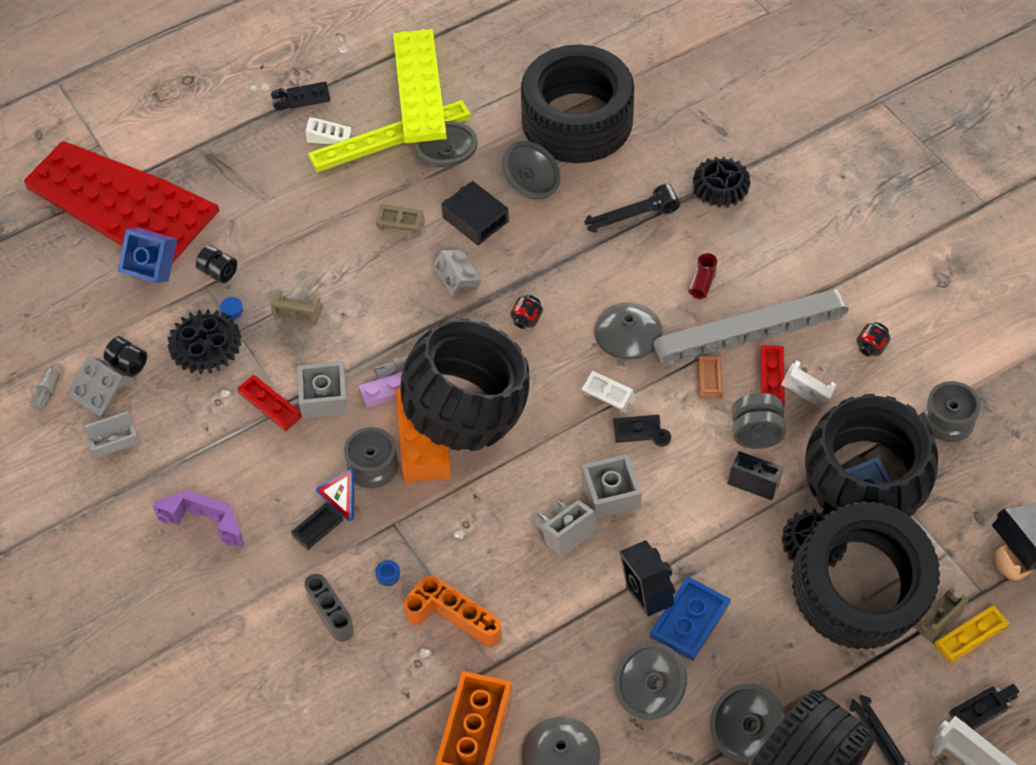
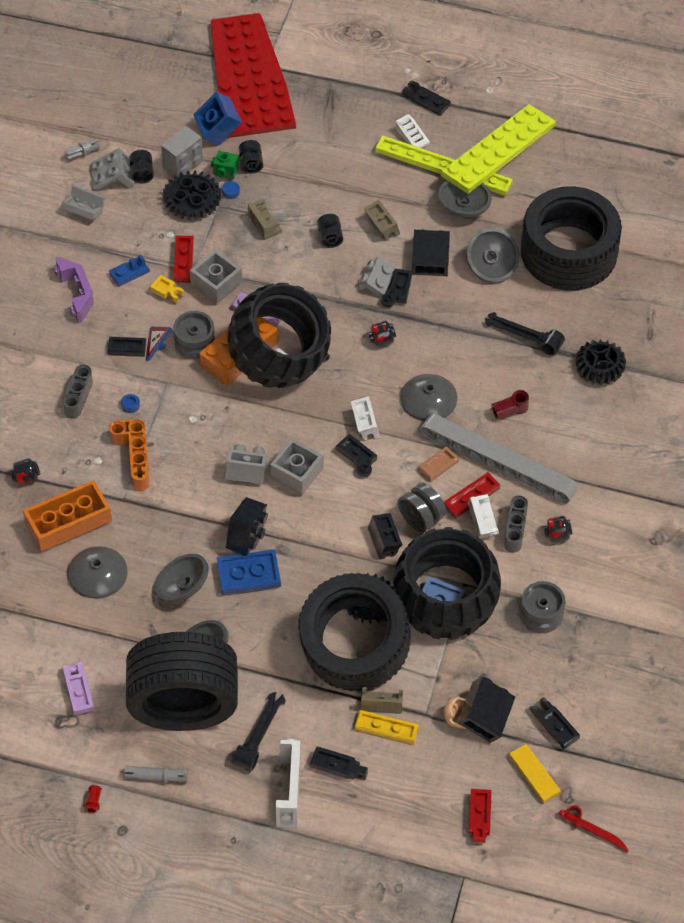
camera: 45 degrees right, 0 degrees up
none -> black head [10,458,40,486]
none -> blue plate [109,255,150,287]
none -> yellow plate [150,275,184,303]
none -> light grey brick [161,126,203,177]
none -> green brick [211,150,239,179]
none -> black wheel [317,214,344,248]
none -> black hinge [381,269,413,307]
none -> dark grey beam [504,495,528,553]

